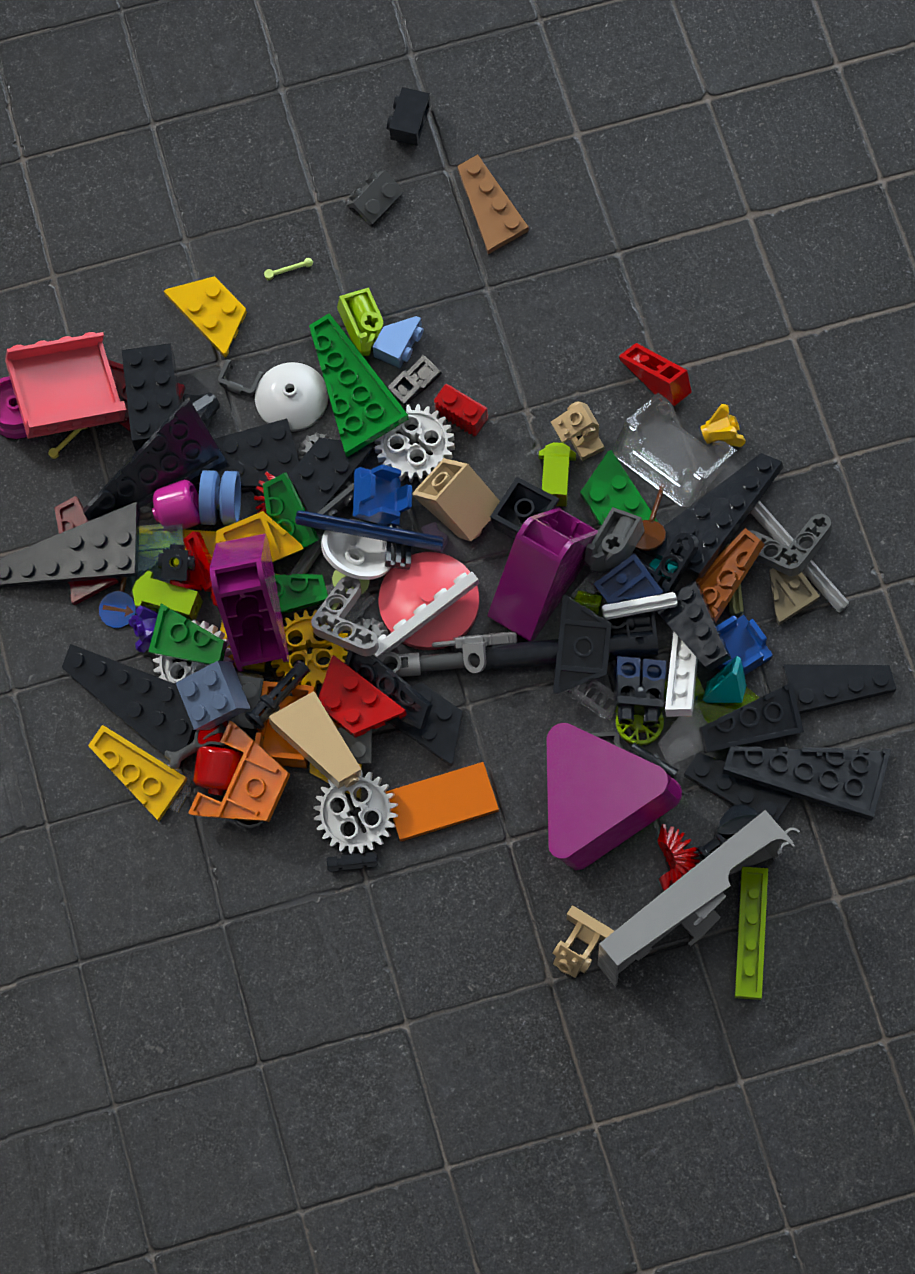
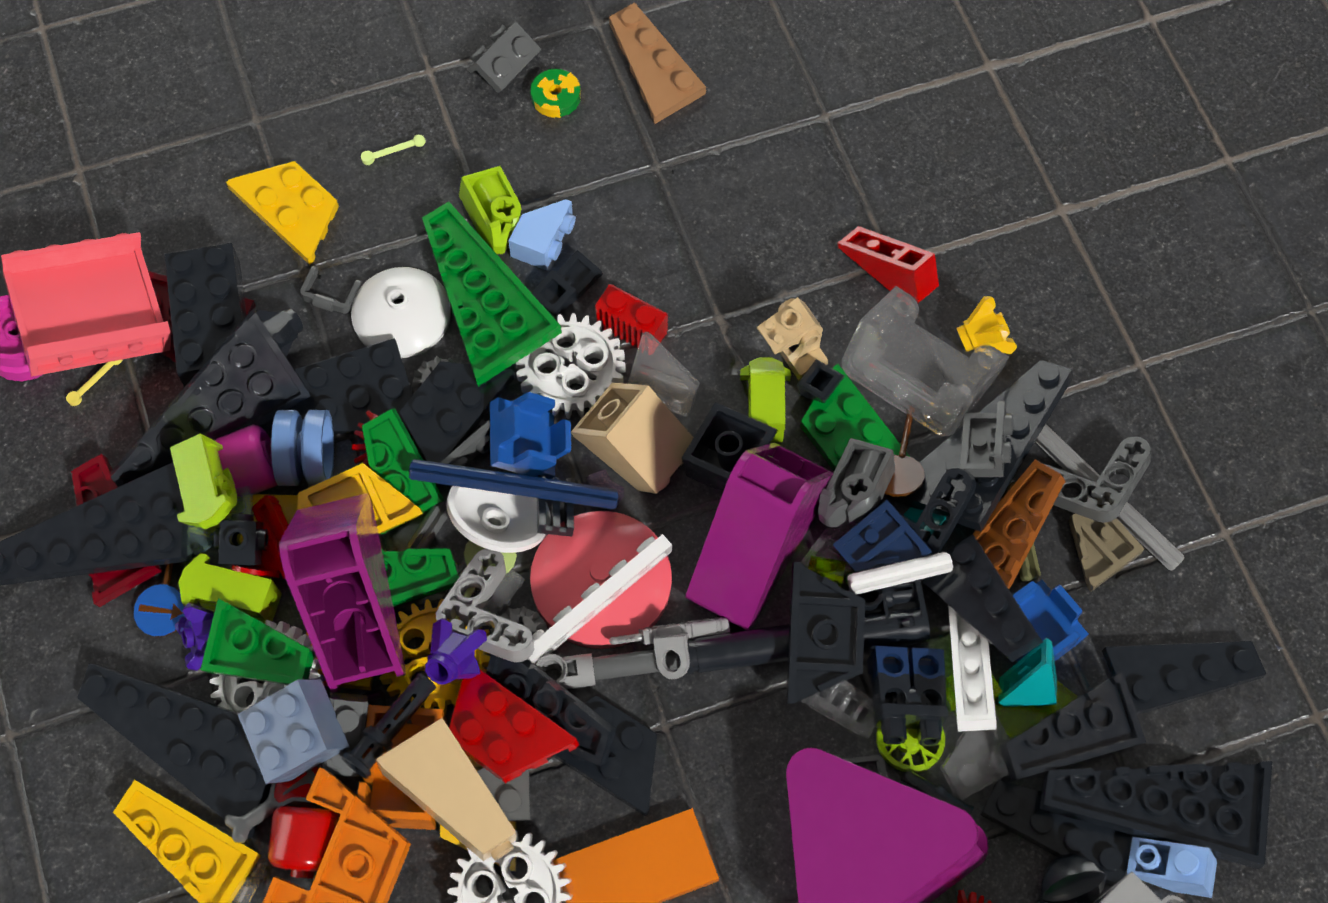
camera: 10 degrees left, 5 degrees down
none -> lime piece [170,433,237,530]
none -> dark purple rock [425,618,487,685]
none -> piece [531,69,581,118]
none -> clear wing [627,331,700,417]
none -> black slope [796,359,844,403]
none -> dark grey bracket [960,401,1013,477]
none -> light blue slope [1127,837,1217,898]

